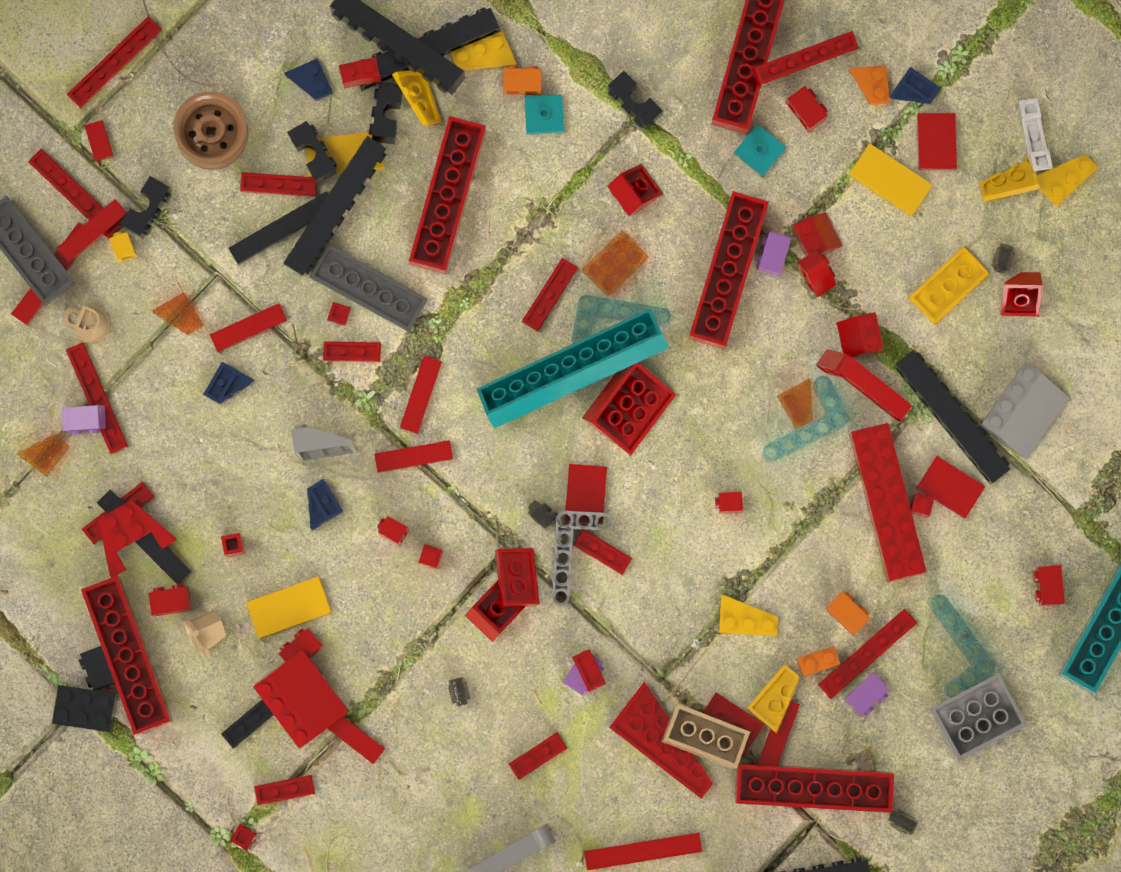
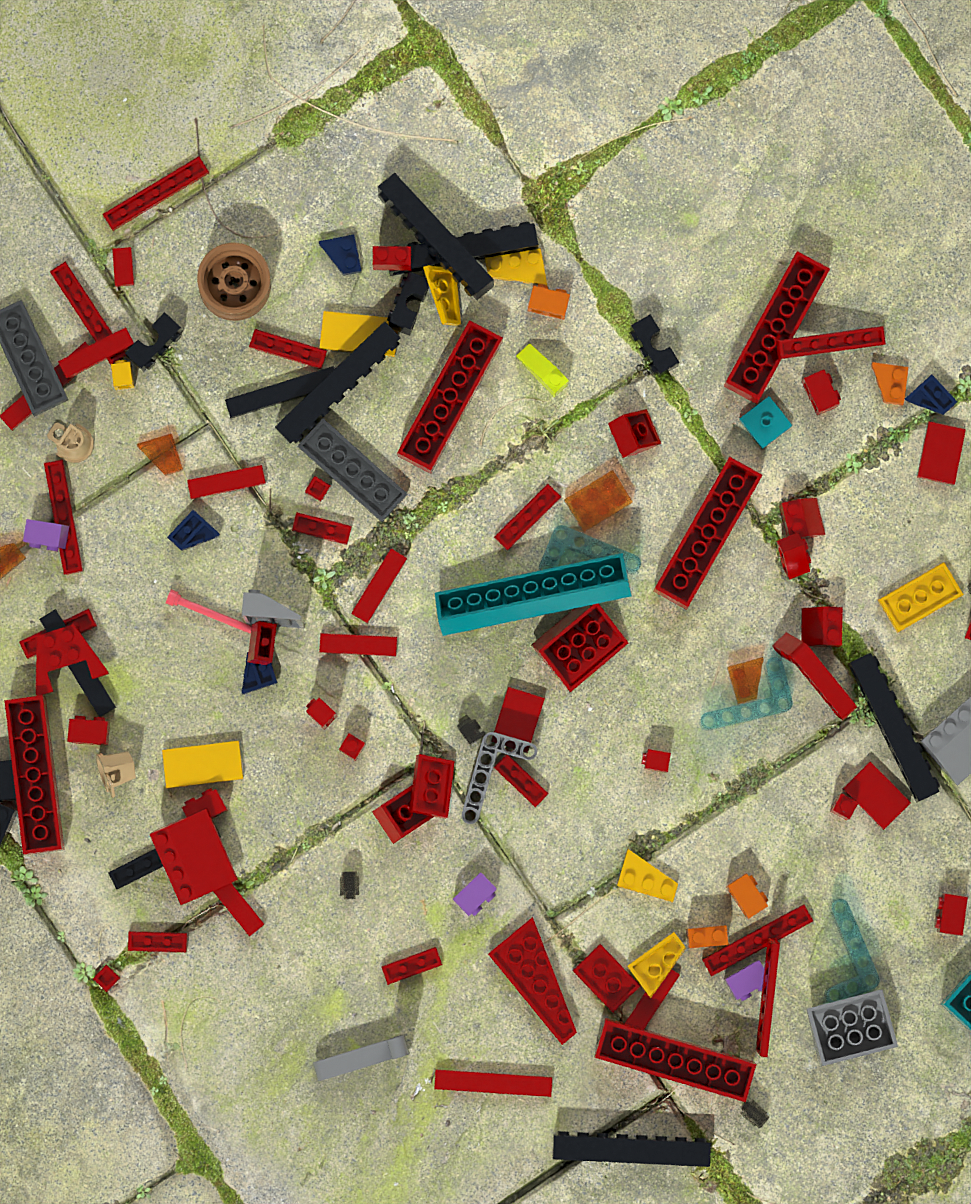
camera: 10 degrees right, 0 degrees up
red brick [221,533,245,557] -> none
black arch [287,121,337,184] -> none
teal plate [524,94,564,135] -> none
red tile [572,649,606,692] -> none
tan brick [661,703,750,770] -> none
medium lavender brick [756,231,791,277] -> none
yellow tile [848,143,933,217] -> none
red brick [849,423,927,583] -> none
none -> coral piece [166,589,252,633]
none -> red brick [247,621,277,665]
none -> neon yellow slope [516,343,569,398]
none -> red tile [756,938,780,1057]

